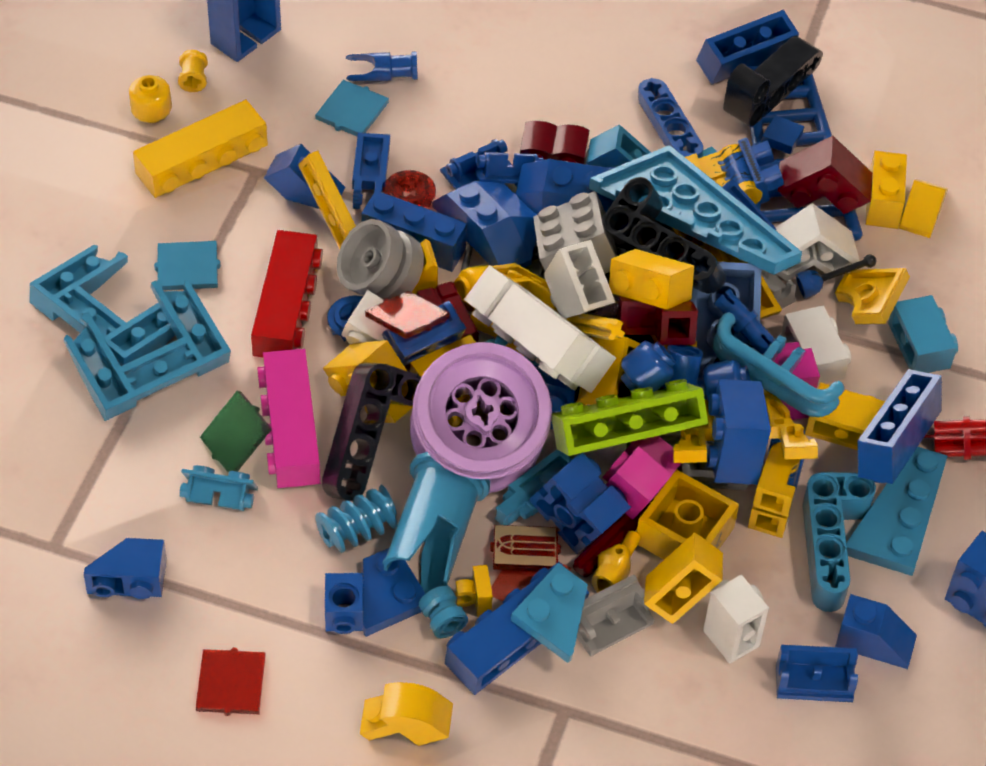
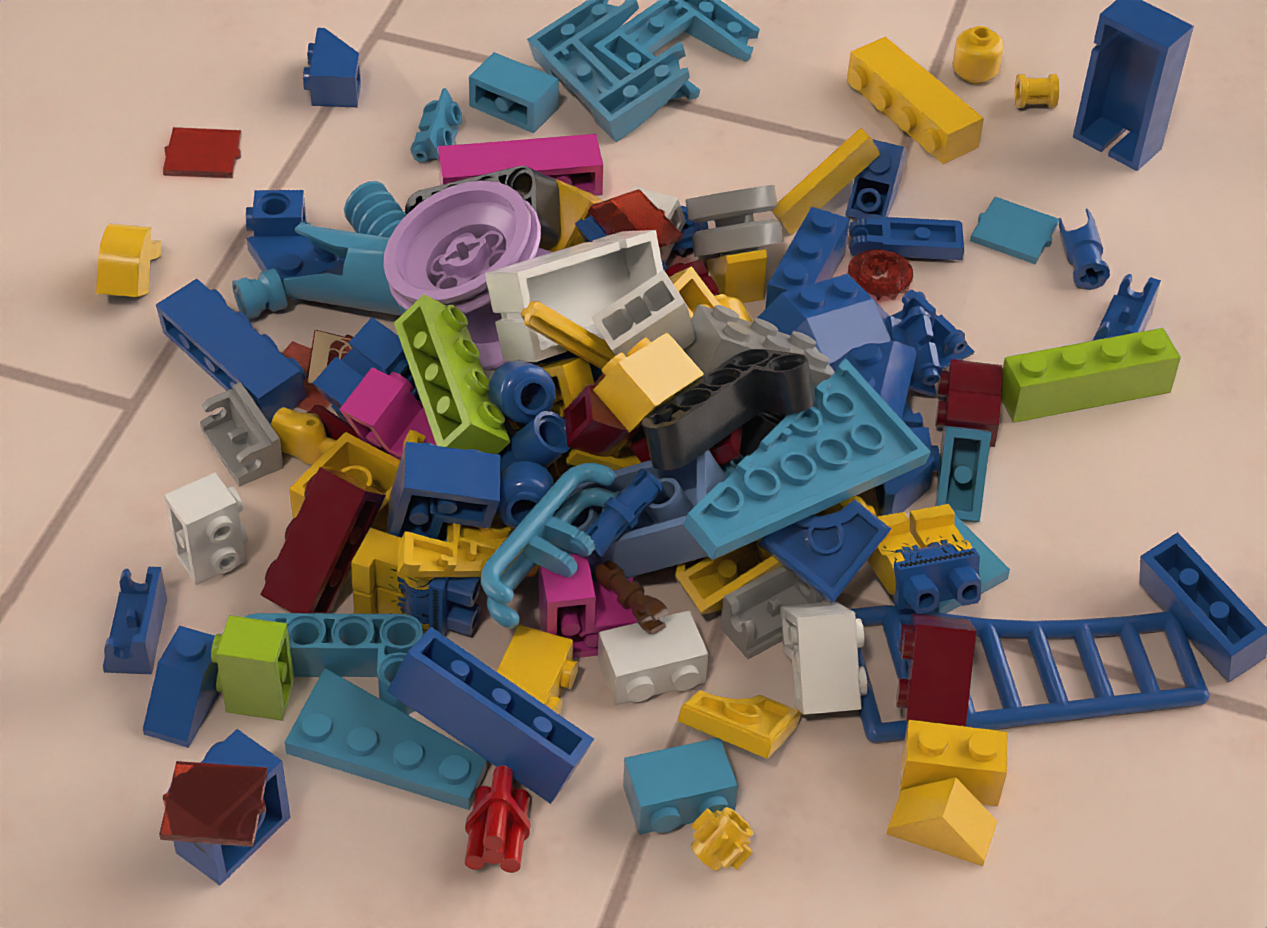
camera: 90 degrees right, 5 degrees down
dark azure piece [154,241,221,290] -> none
clear green piece [200,390,272,473] -> none
red brick [251,230,323,358] -> none
yellow tile [455,565,493,617] -> none
dark azure wing [511,563,588,663] -> none
blue beam [638,78,704,158] -> none
yellow brick [644,532,723,624] -> none
black beam [723,36,823,127] -> none
blue tile [761,115,804,155] -> none
hinge [795,254,877,299] -> none
none -> lime brick [211,615,295,721]
none -> dark red brick [260,467,386,614]
none -> dark azure brick [469,52,559,133]
none -> reddish brown piece [595,560,670,634]
none -> yellow gear [691,807,753,871]
none -> lime brick [1001,328,1181,423]
none -> blue hinge [1093,274,1161,341]

